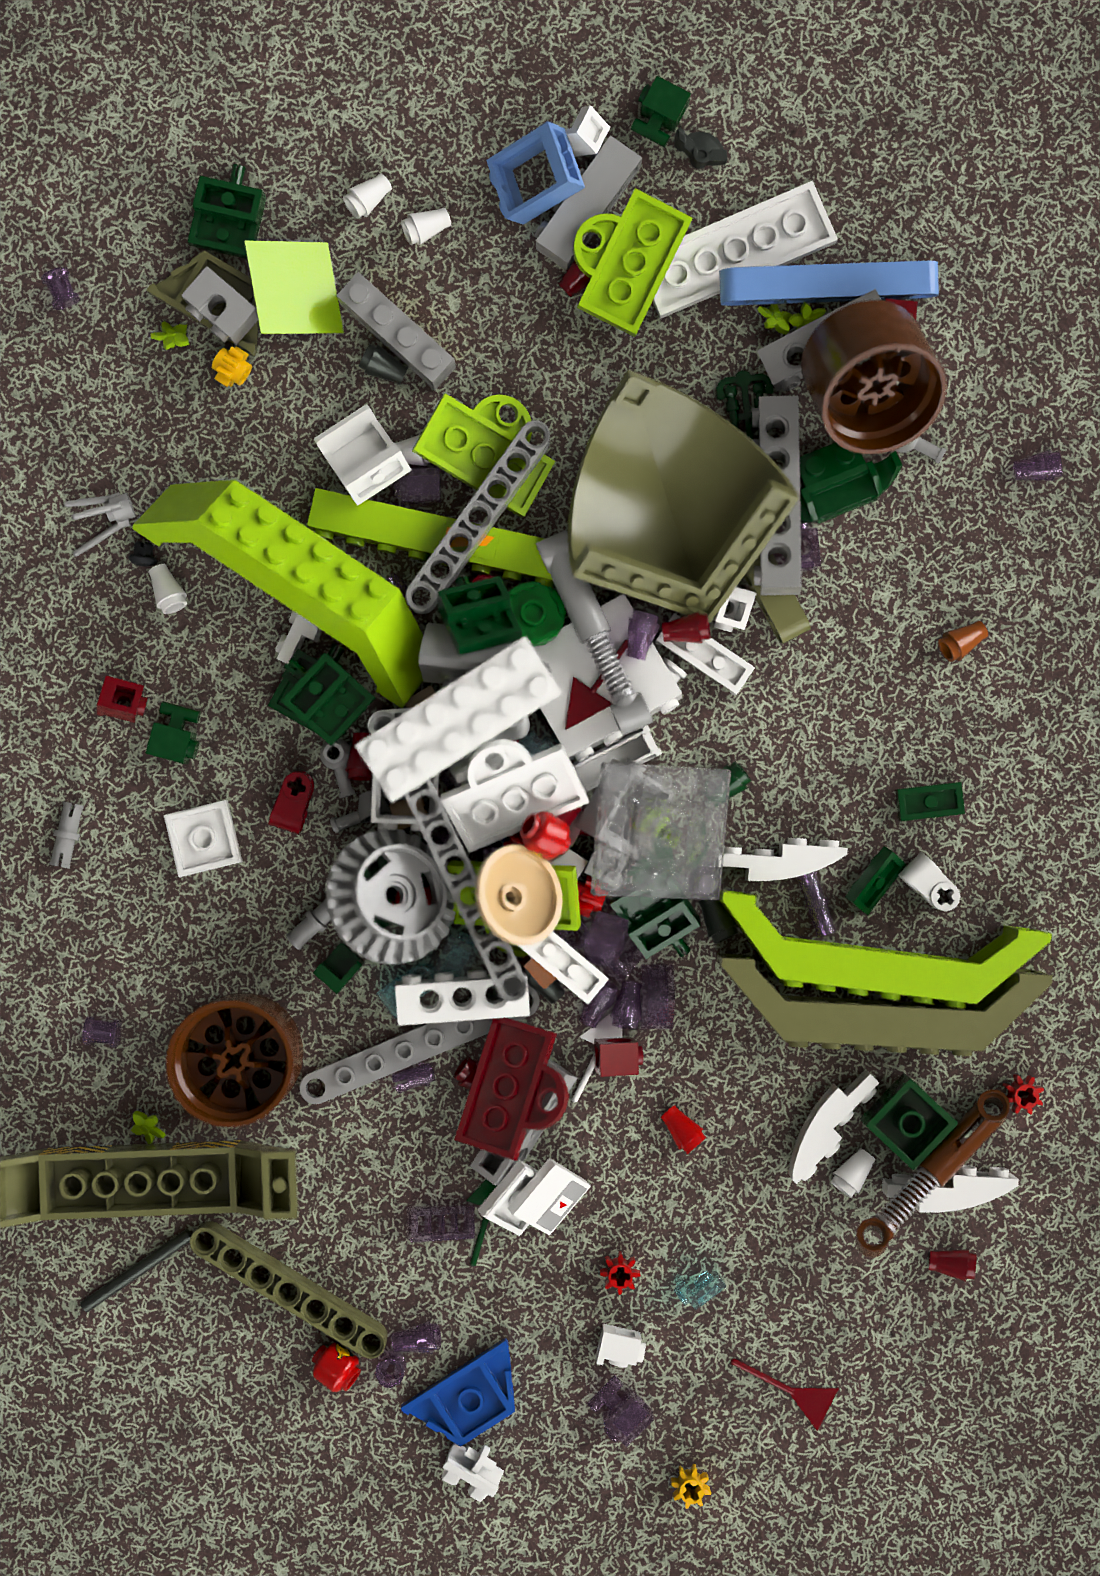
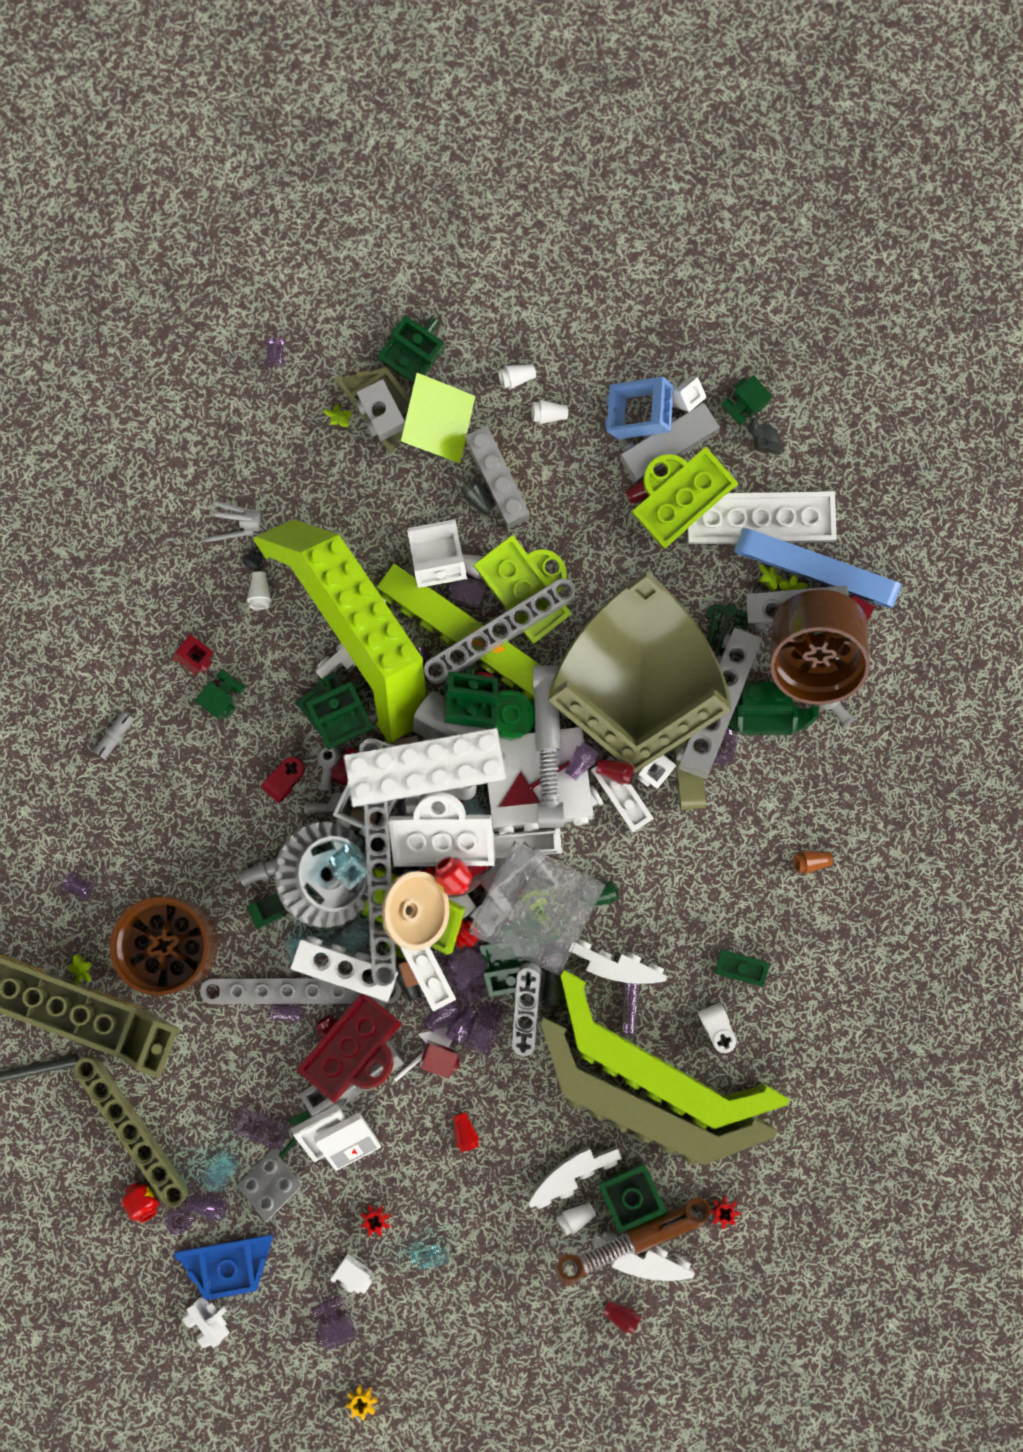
camera: 30 degrees right, 5 degrees down
white tile [164,800,243,877] -> none
yellow gear [211,346,252,387] -> none
dark red piece [731,1358,839,1431] -> none
dark green plate [845,846,907,916] -> none
clear purple cone [1013,449,1063,481] -> none
none -> clear light blue brick [200,1149,243,1193]
none -> light grey hinge [237,1149,303,1222]
none -> clear light blue brick [328,844,369,890]
none -> light grey beam [512,963,541,1056]

